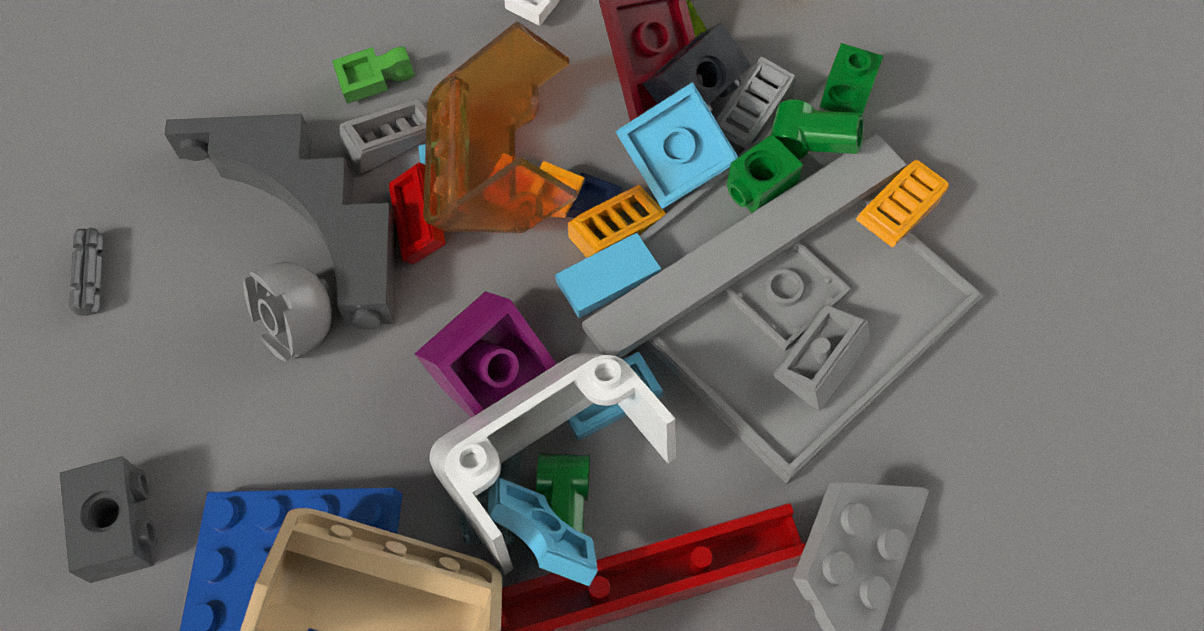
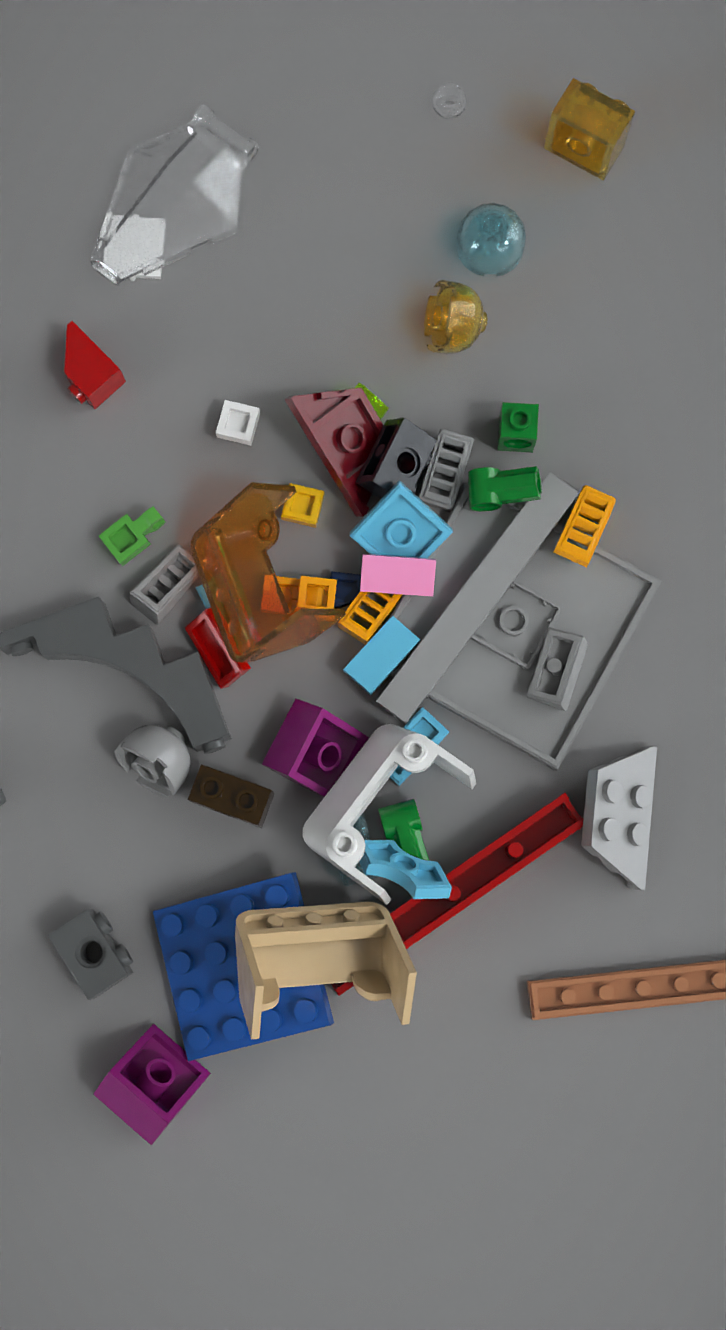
camera: 15 degrees left, 15 degrees up
green brick [726,134,803,213] -> none
none -> dark brown brick [187,764,275,828]
none -> yellow tile [281,483,325,528]
none -> bright pink tile [360,554,436,597]

